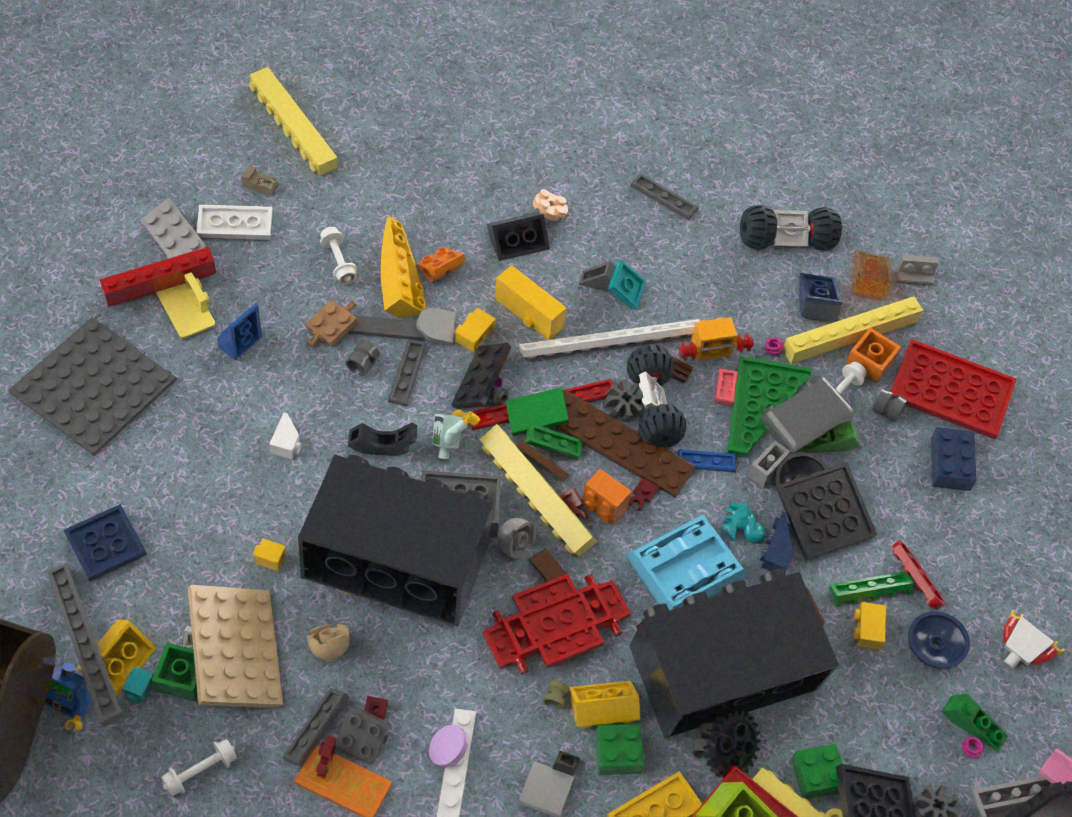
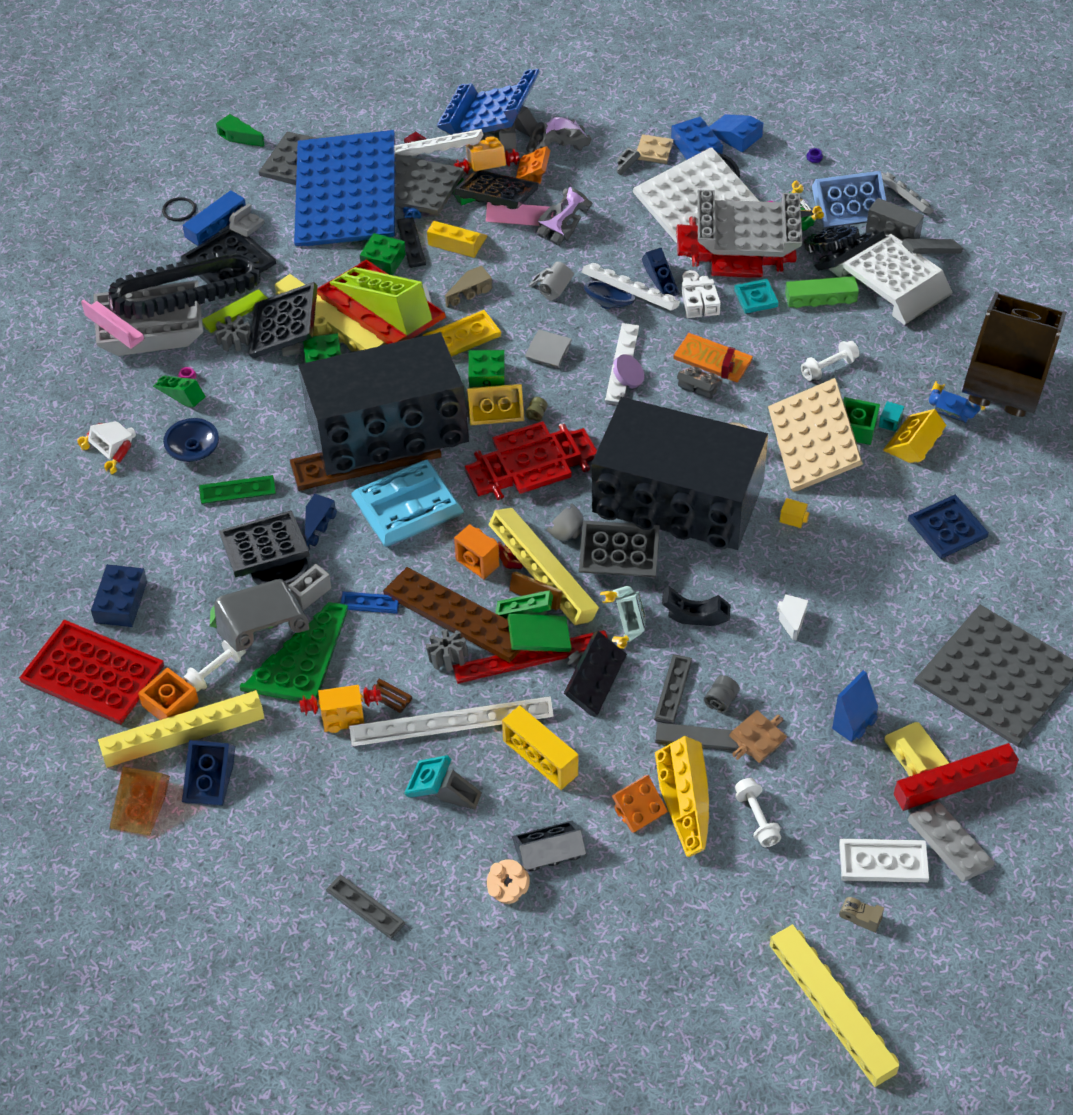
camera: 170 degrees left, 5 degrees down
dark grey plate [47,563,124,727] -> none
dark grey tile [283,688,349,767] -> none
dark red tile [364,696,389,720] -> none
light grey tile [416,308,455,346] -> none
yellow brick [455,308,496,353] -> none
reddish brown tile [529,548,567,582] -> none
black tile [553,751,580,776] -> none
black plate [627,344,687,448] -> none
dark red plate [629,477,660,511] -> none
coral plate [714,368,738,406] -> none
teal animal [721,503,766,543] -> none
black plate [740,205,842,251] -> none
dark pink plate [765,337,784,355] -> none
yellow brick [853,602,886,650] -> none
dark grey wheel [872,388,907,421] -> none
red plate [892,540,946,609] -> none
light grey bracket [897,255,939,284] -> none

